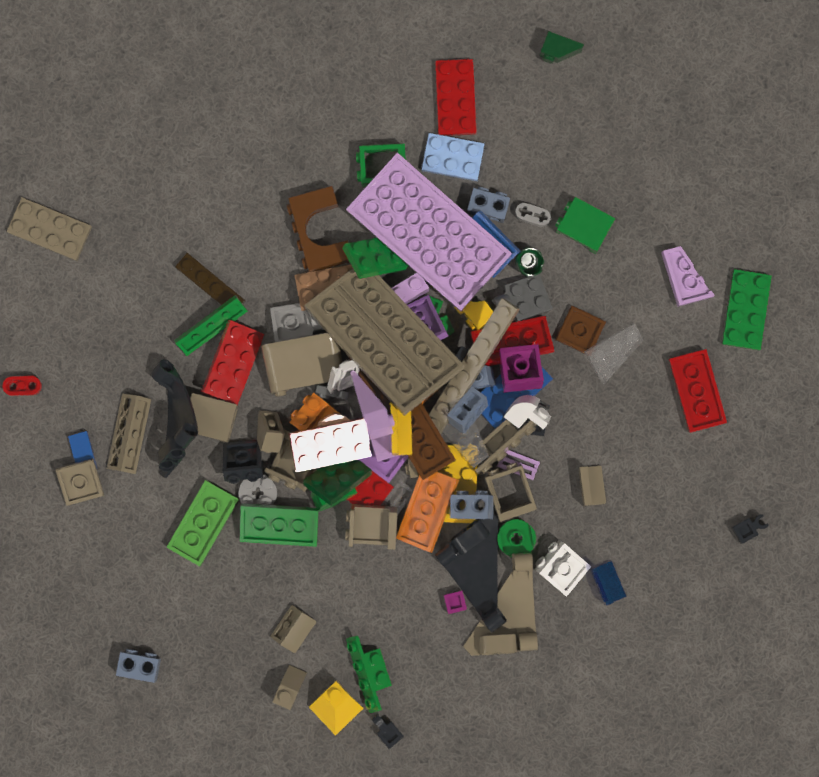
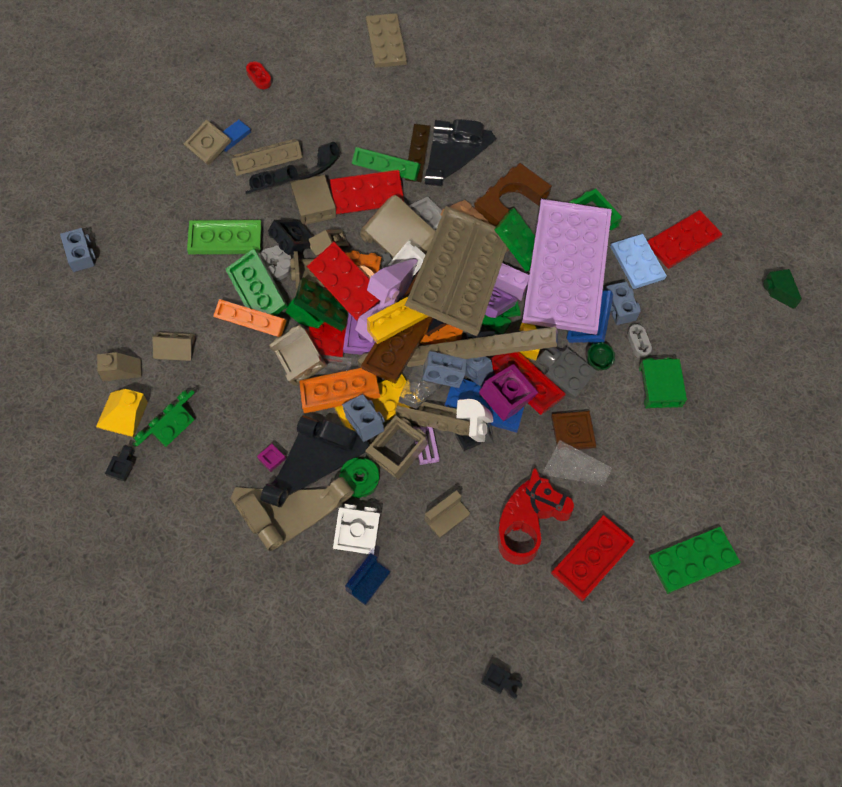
camera: 50 degrees right, 20 degrees down
lavender wing [661,246,715,306] -> none
none -> orange tile [213,299,287,337]
none -> black panel [425,119,497,187]
none -> red animal [497,468,574,565]

